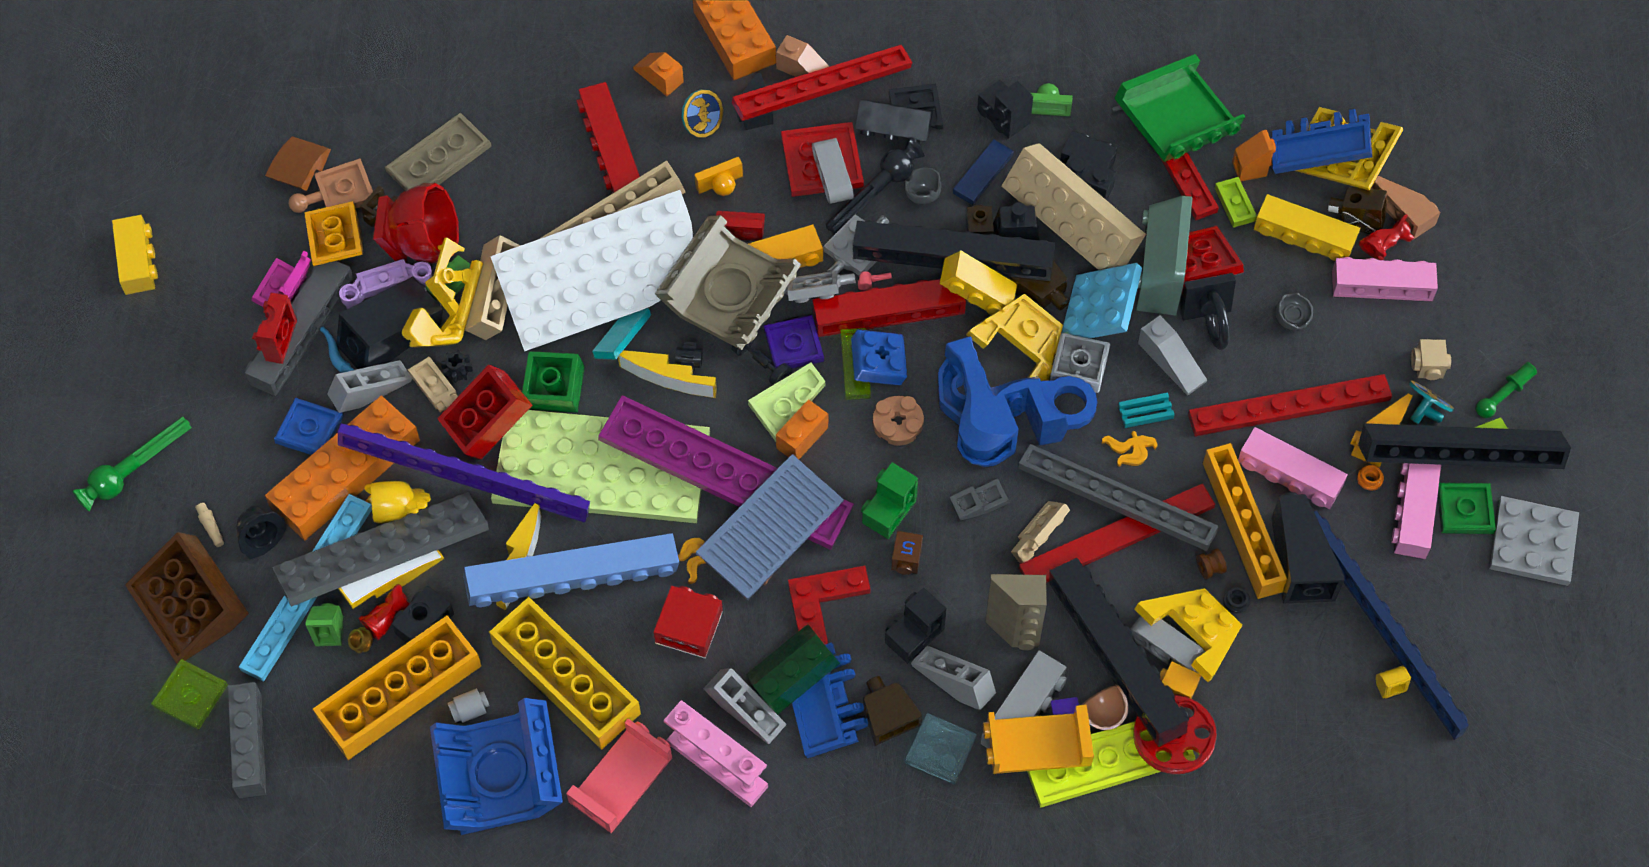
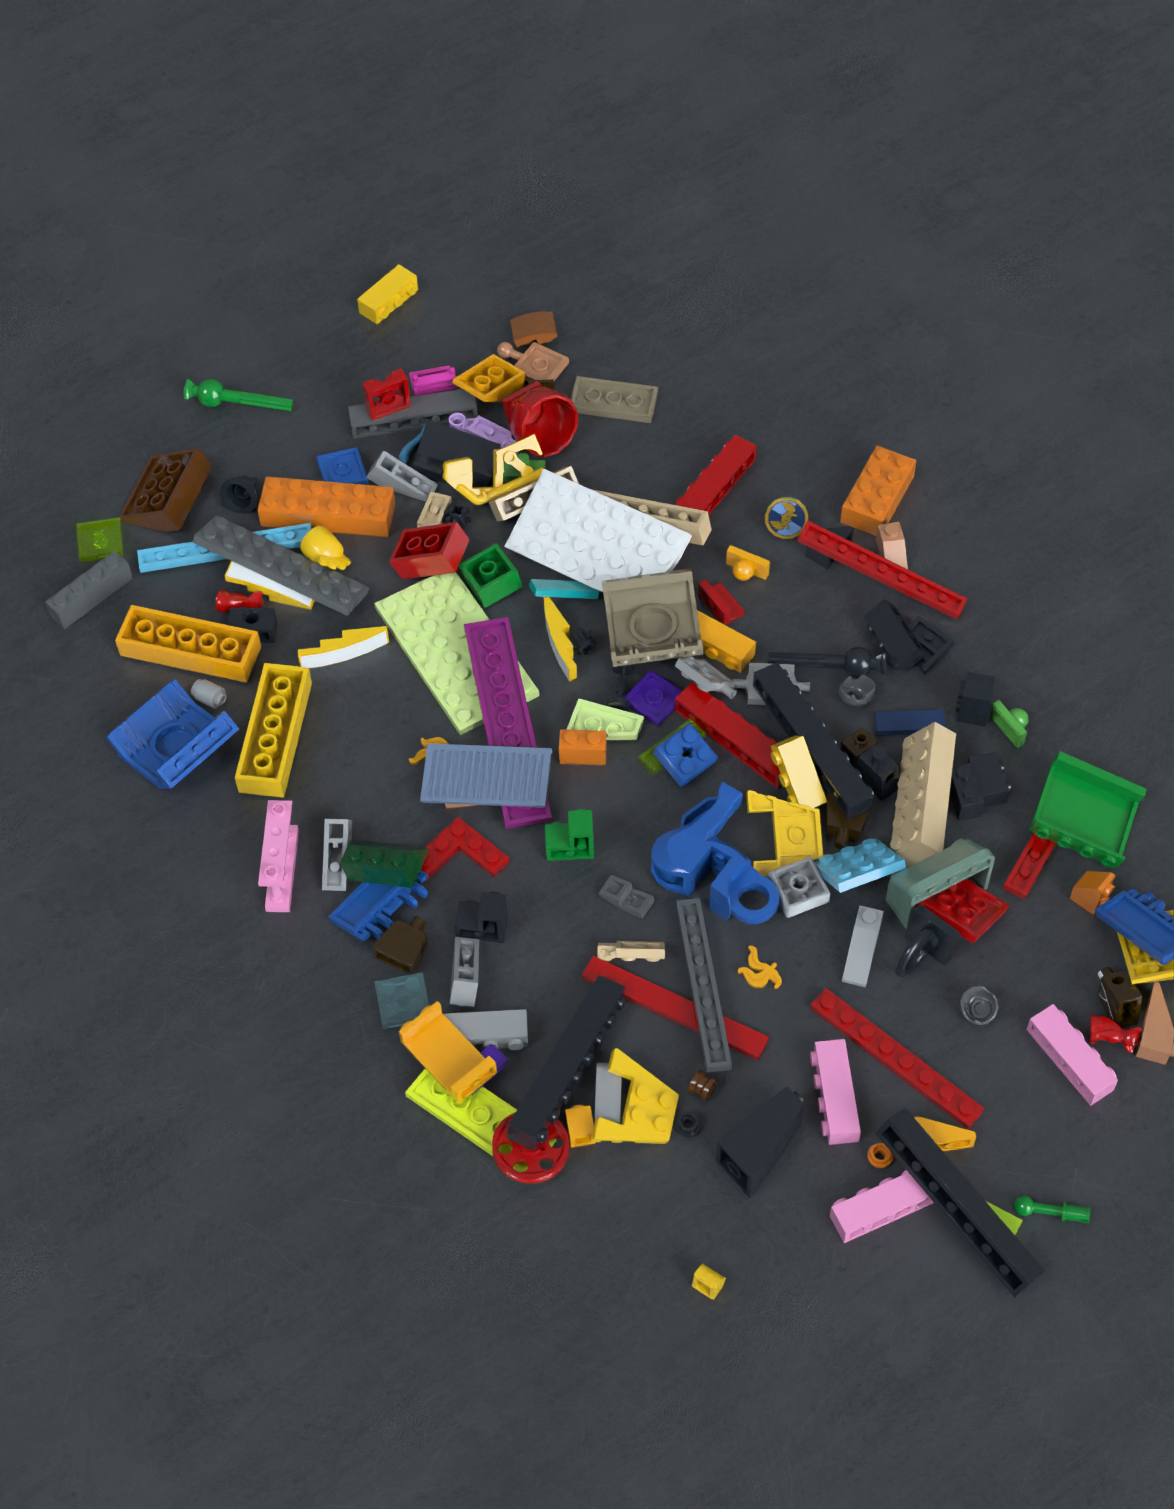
camera: 55 degrees right, 5 degrees down
tan animal [195,503,224,547] -> none
bright green slope [306,603,344,646] -> none
dark purple plate [338,423,590,523] -> none
pearl gold plate [348,627,373,653] -> none
medium blue brick [463,533,679,607] -> none
coral panel [566,719,672,833] -> none
orange slope [633,52,684,96] -> none
red piece [654,585,723,658] -> none
red plate [781,122,864,197] -> none
light grey beam [812,138,853,204] -> none
coral hand [858,271,892,291] -> none
nougat plate [873,396,924,446] -> none
reddish brown brick [891,531,923,575] -> none
dark tan slope [985,574,1047,650] -> none
nougat helmet [1082,685,1128,730] -> none
teal tile [1118,393,1175,428] -> none
light orange brick [1203,443,1287,599] -> none
lime plate [1215,177,1257,228] -> none
yellow brick [1254,194,1360,261] -> none
dark blue plate [1314,510,1469,740] -> none
teal shield [1409,381,1454,424] -> none
tan brick [1411,339,1451,380] -> none
green tile [1438,483,1496,534] -> none
light grey plate [1489,496,1579,586] -> none

